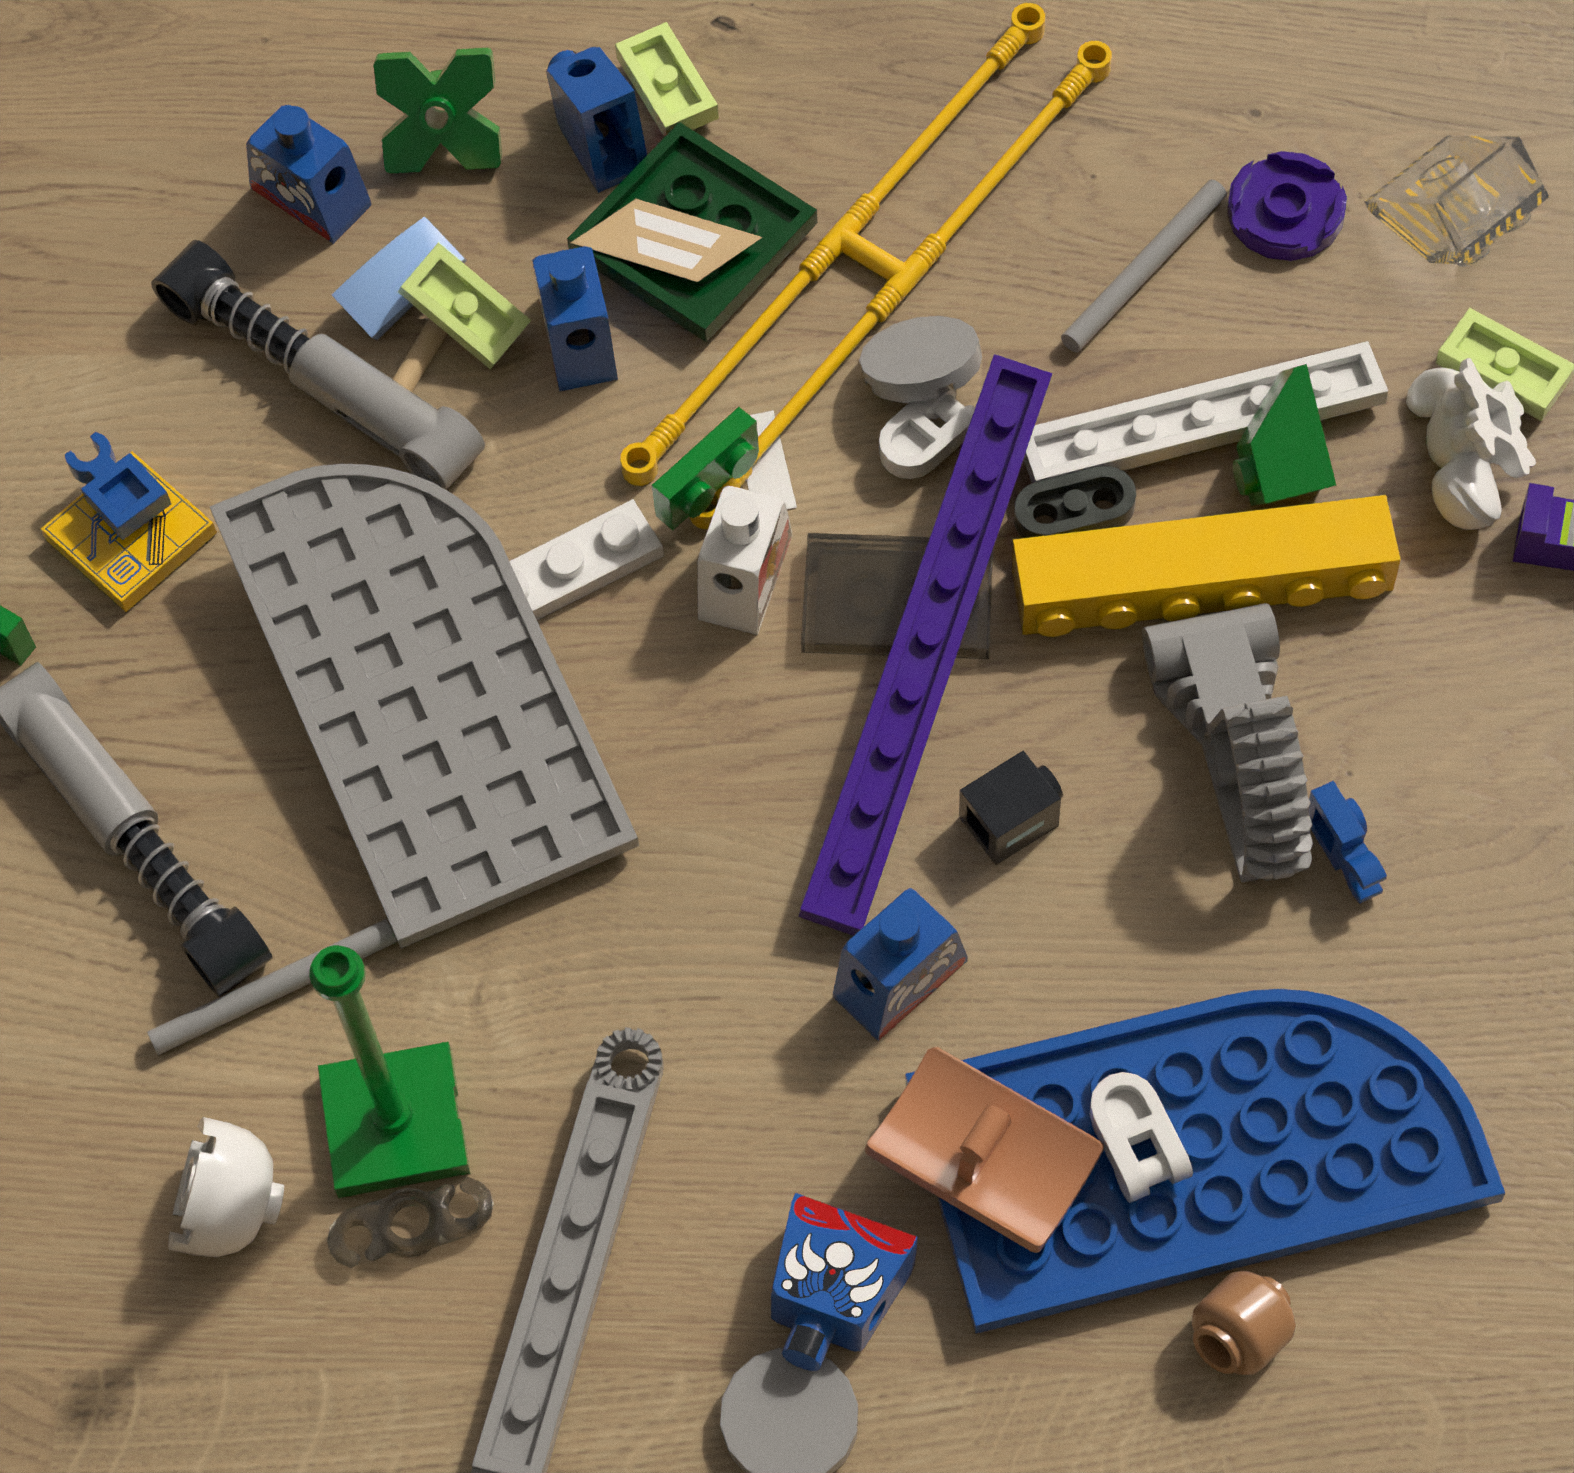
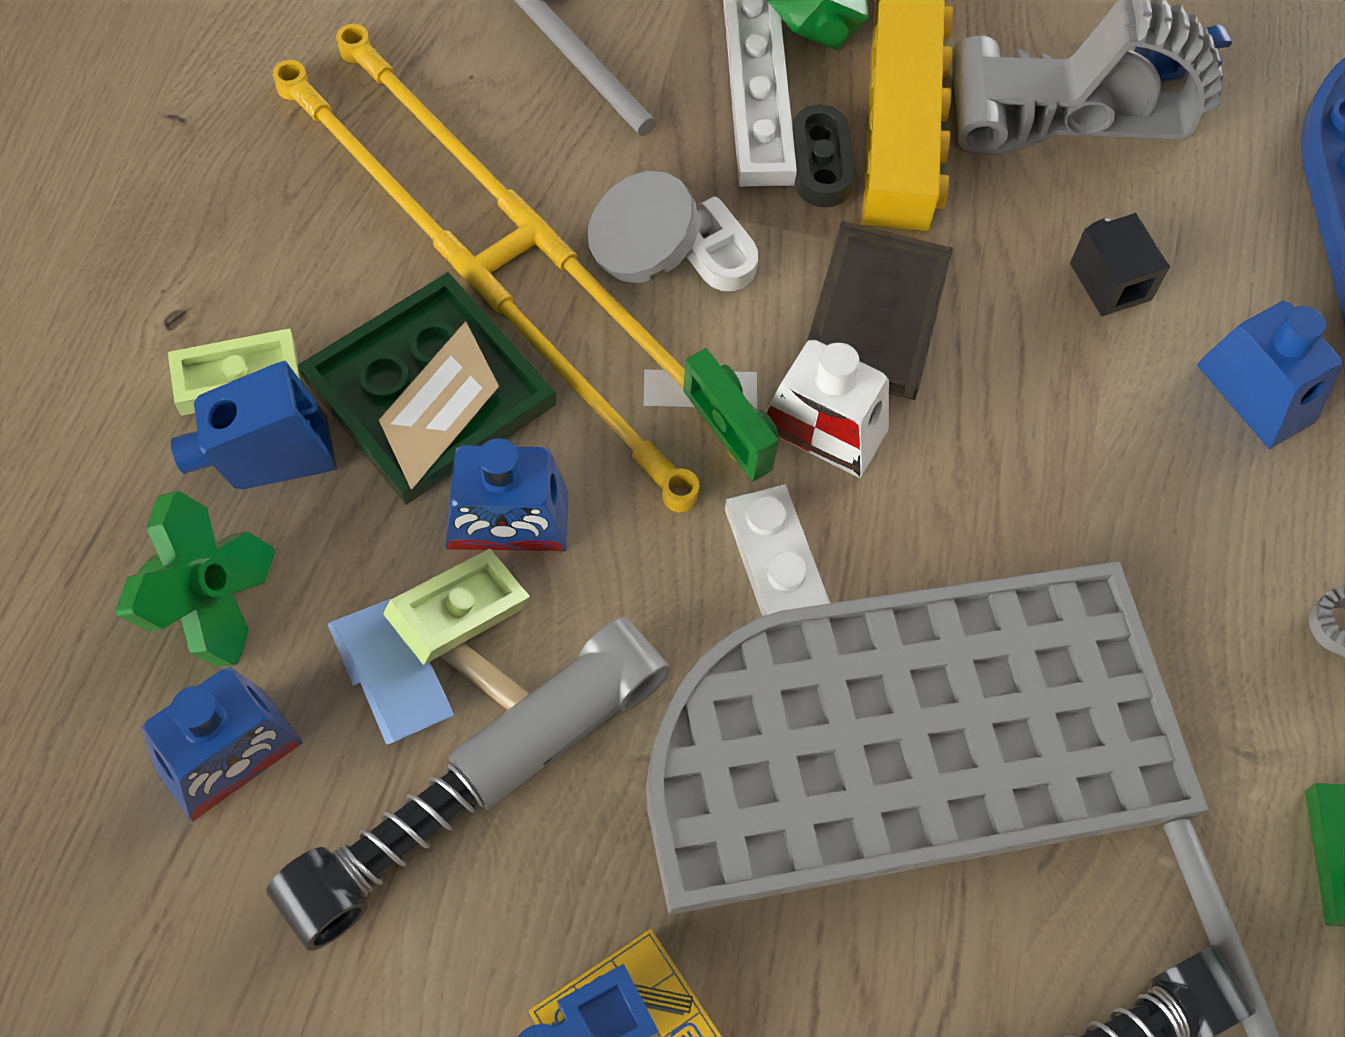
camera: 85 degrees left, 0 degrees up
dark purple plate [798,354,1053,936] -> none

